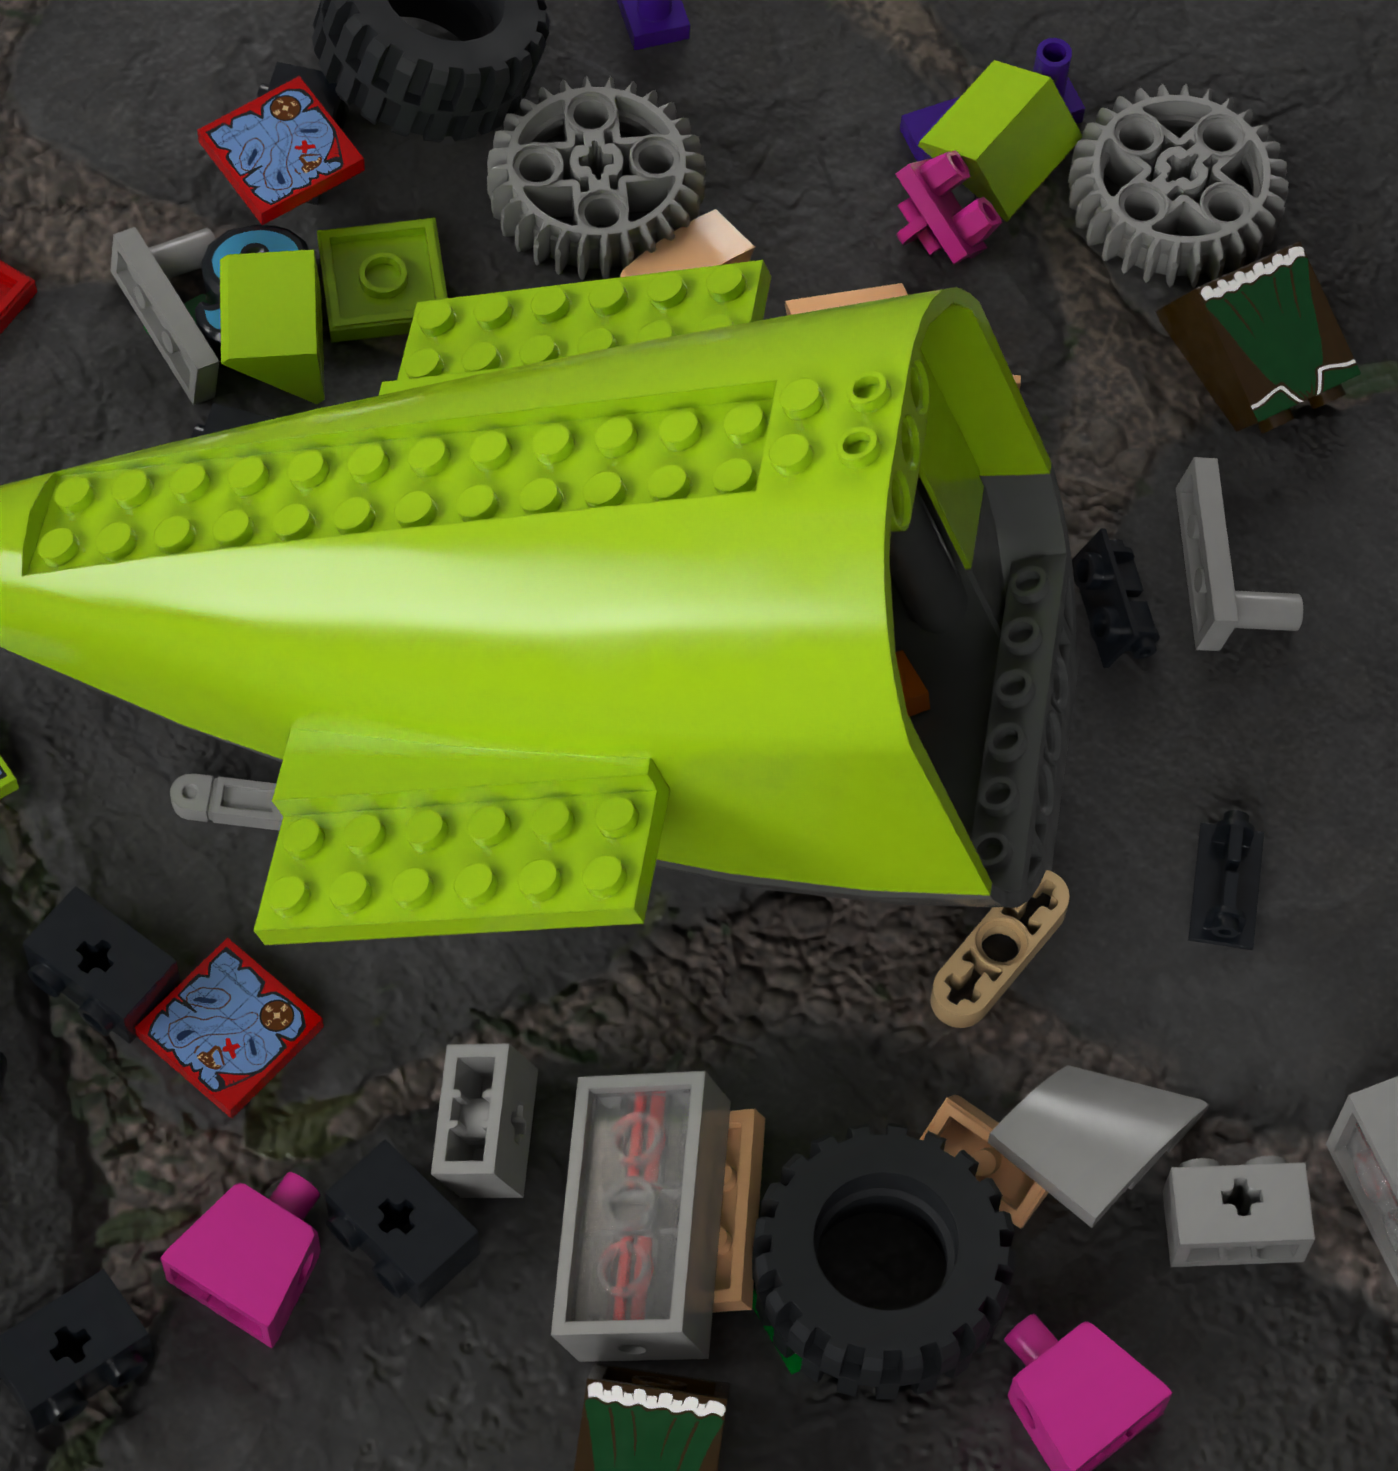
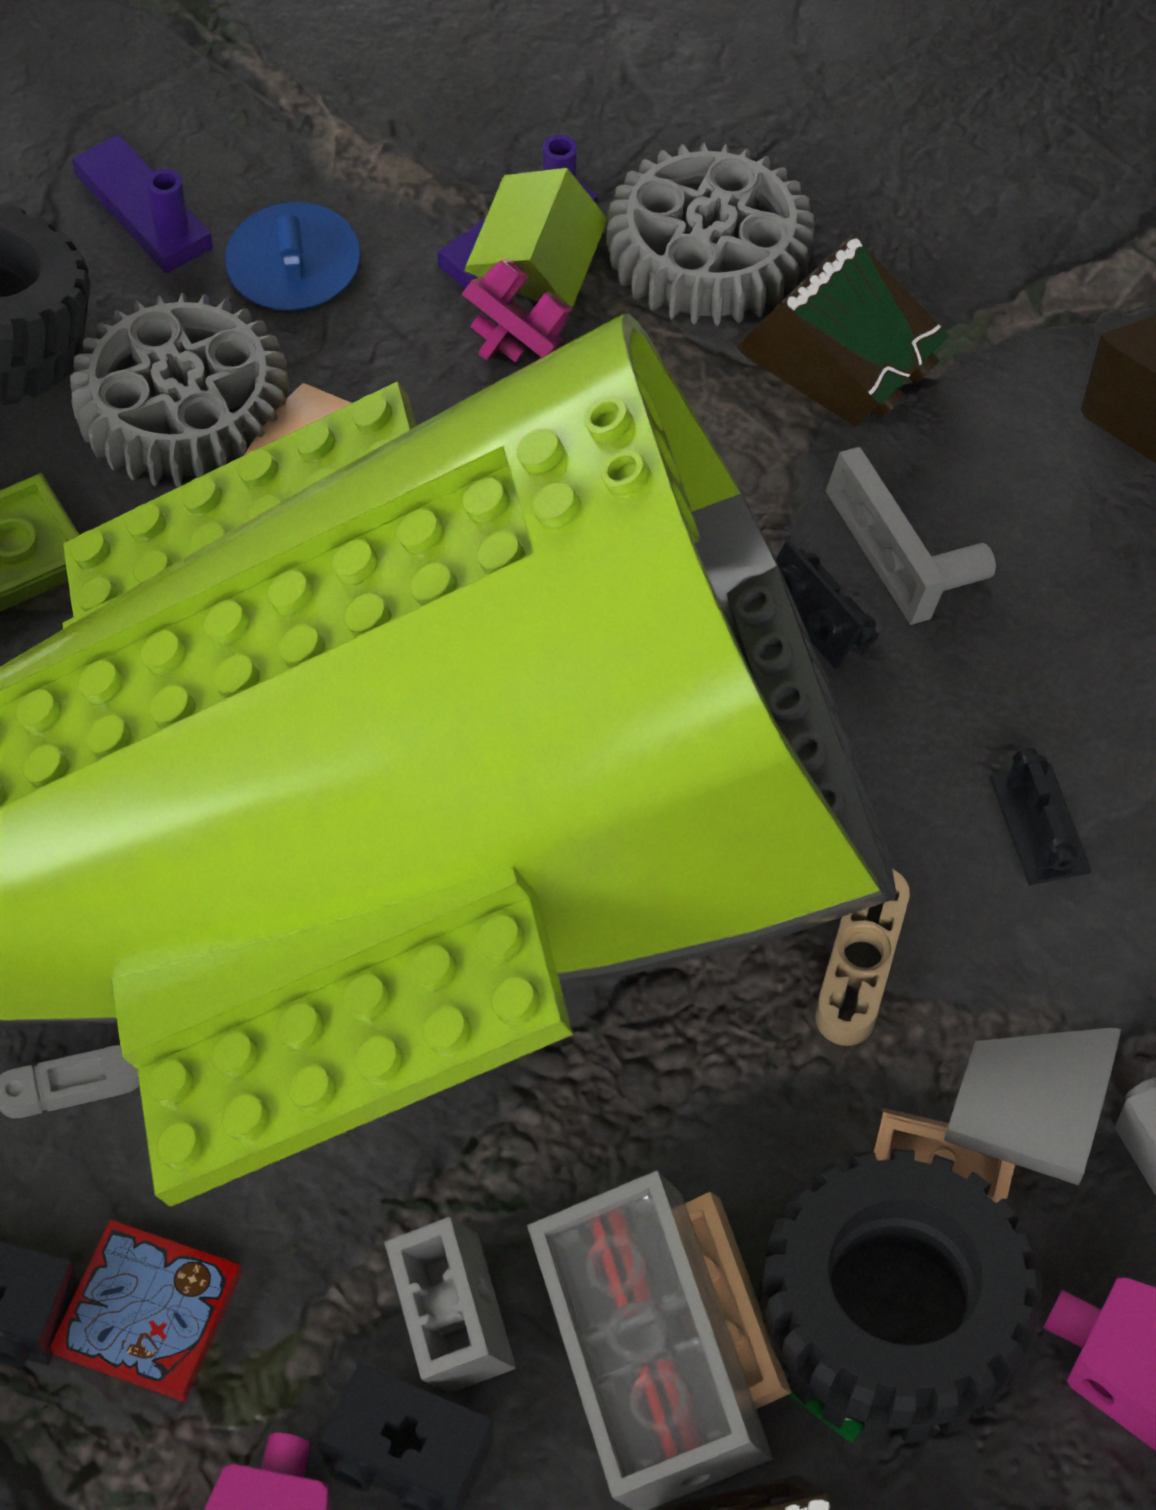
camera: 20 degrees left, 5 degrees down
none -> blue shield [225,202,360,312]

